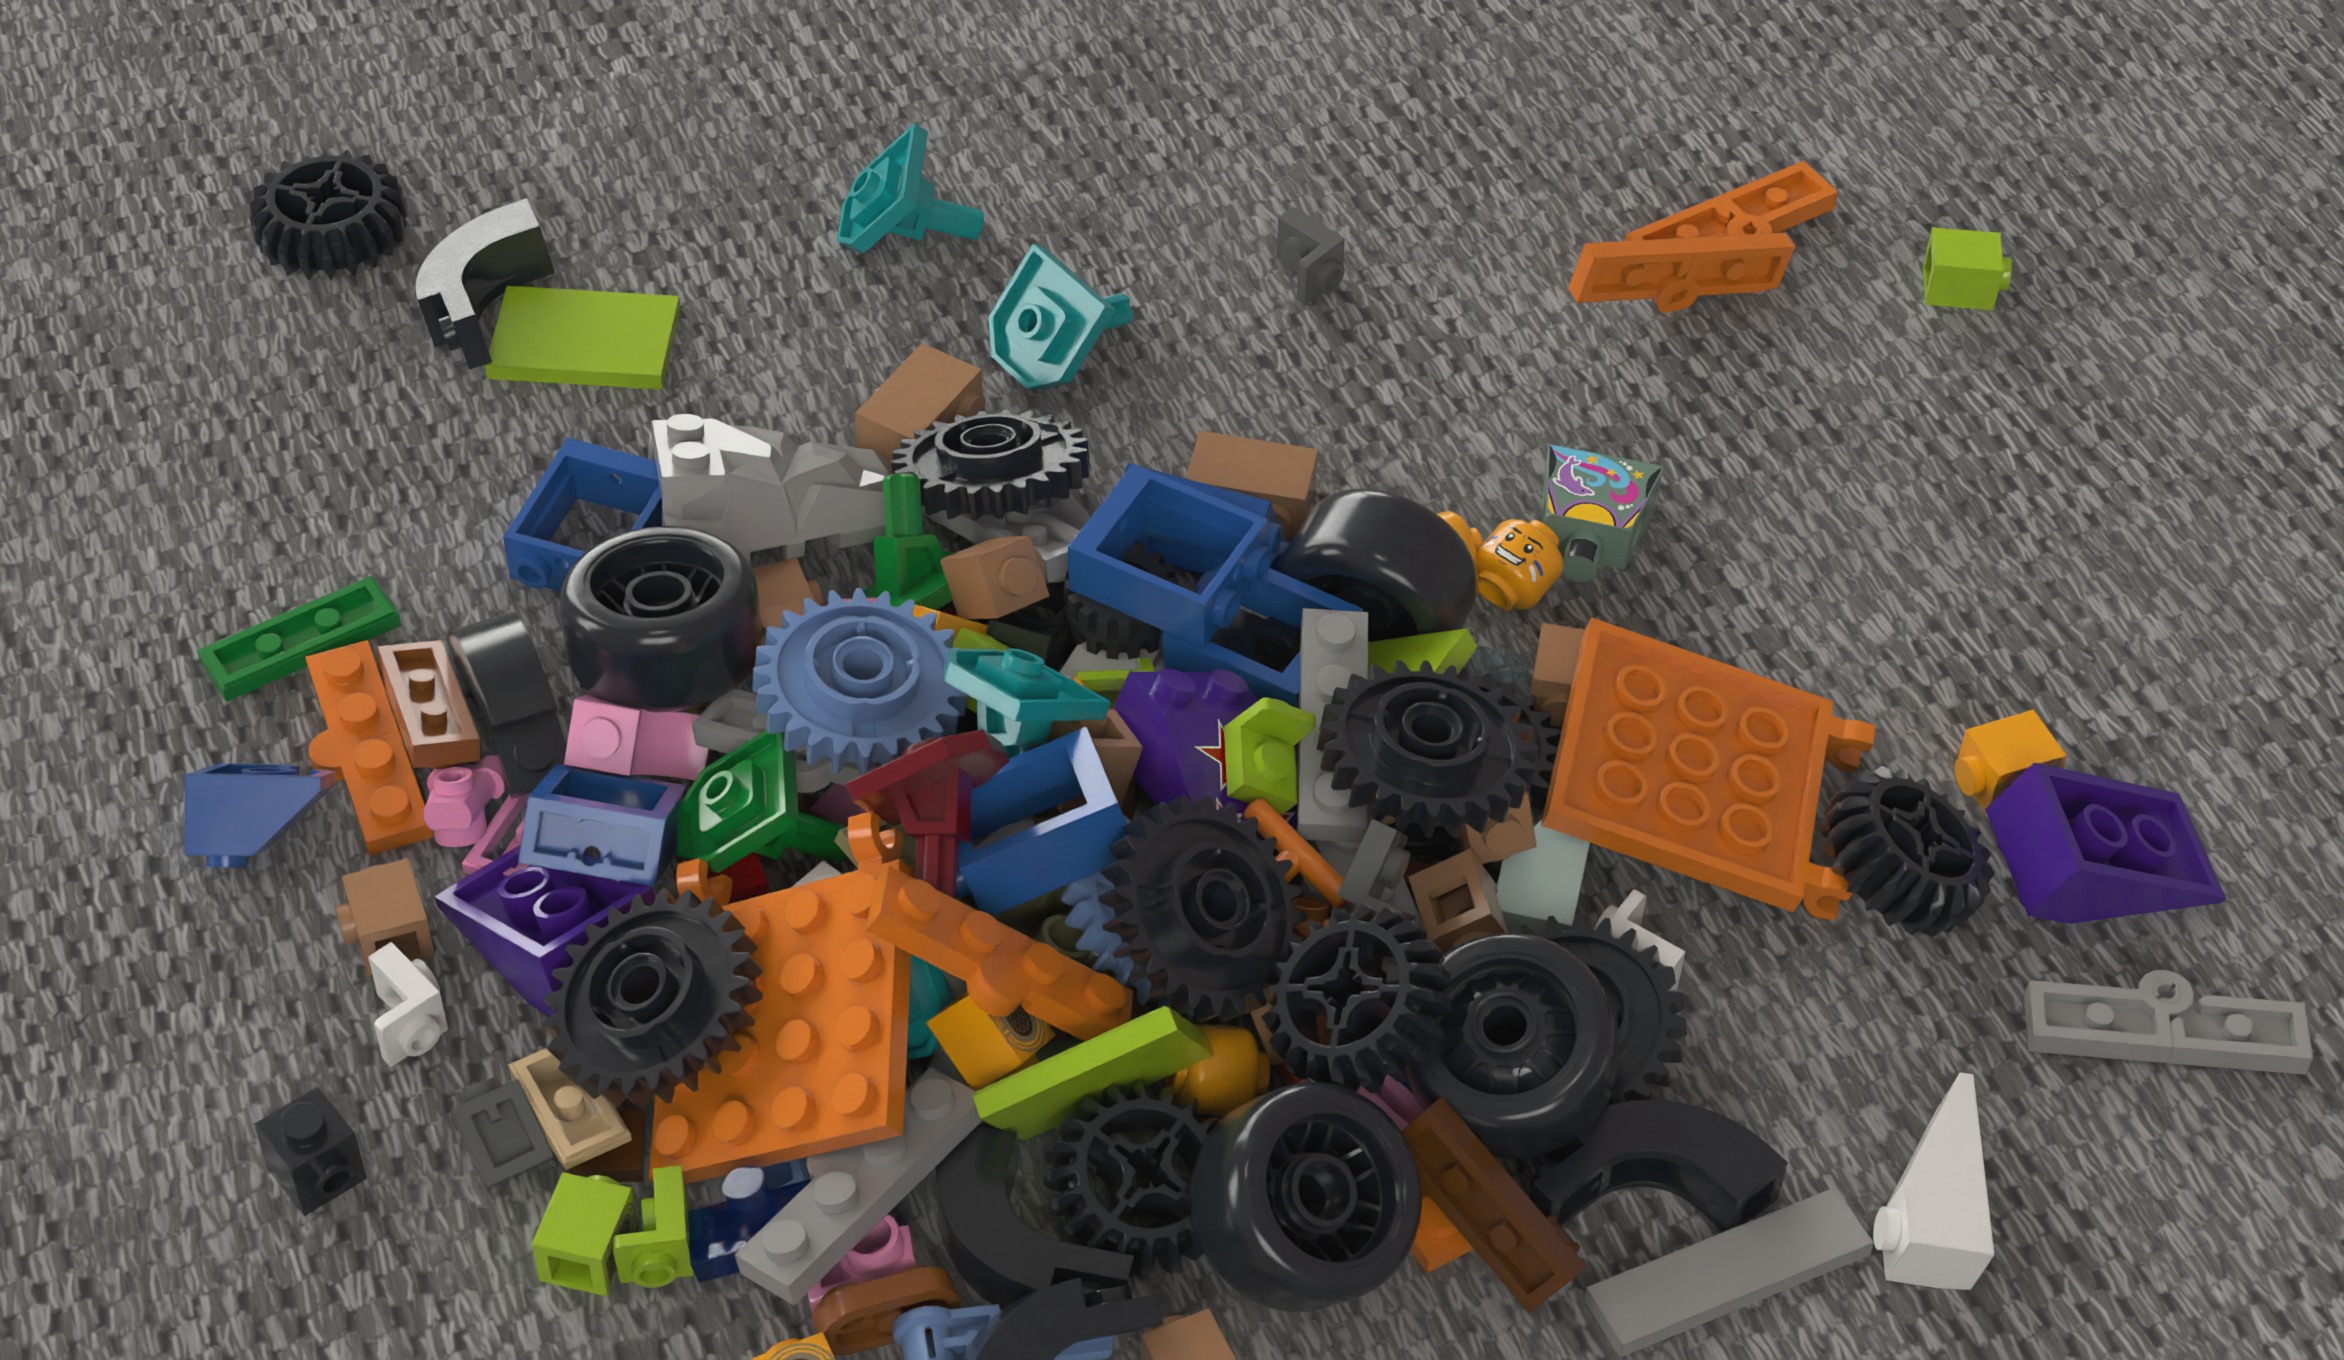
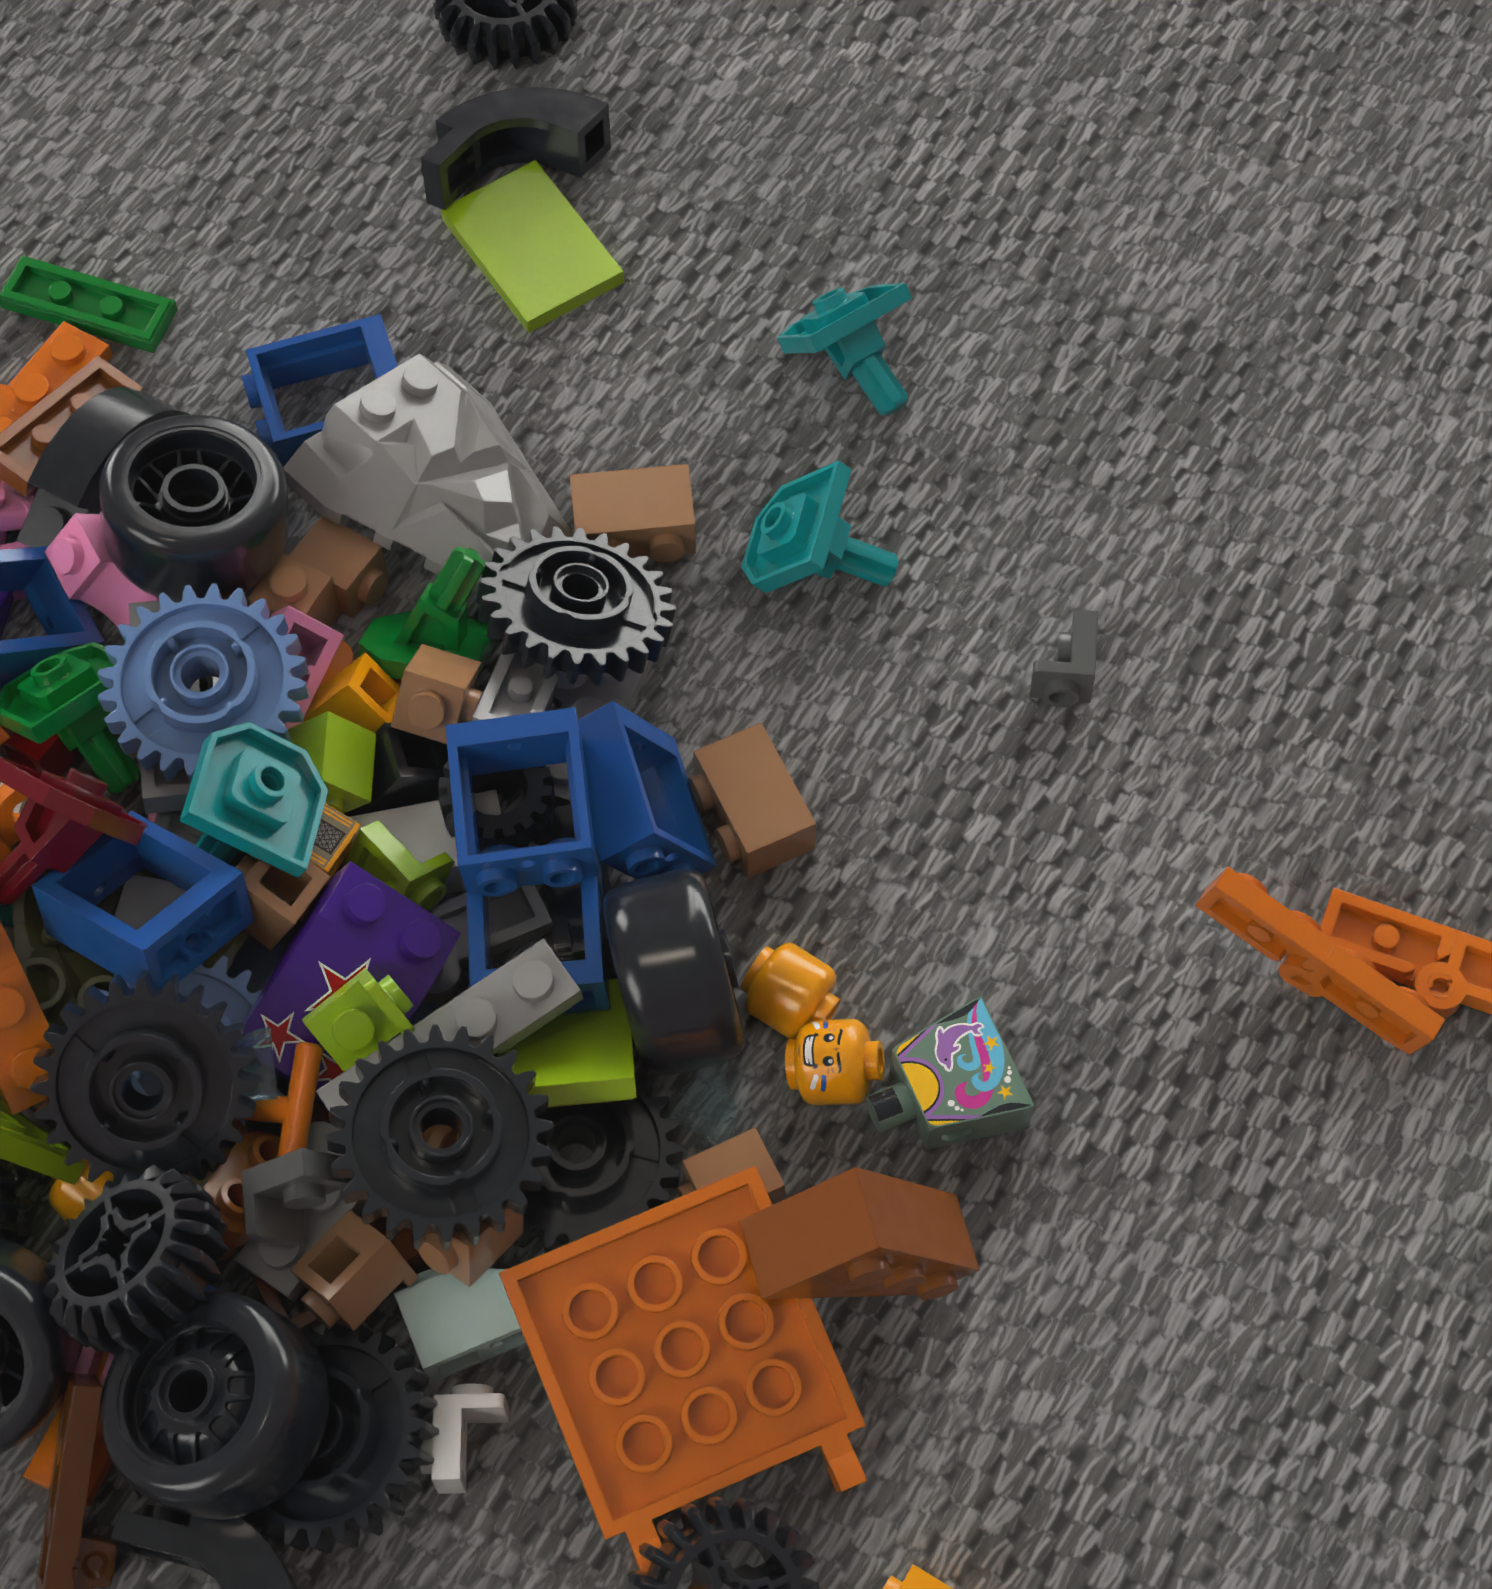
camera: 55 degrees right, 15 degrees up
none -> dark orange wedge [740,1167,980,1300]

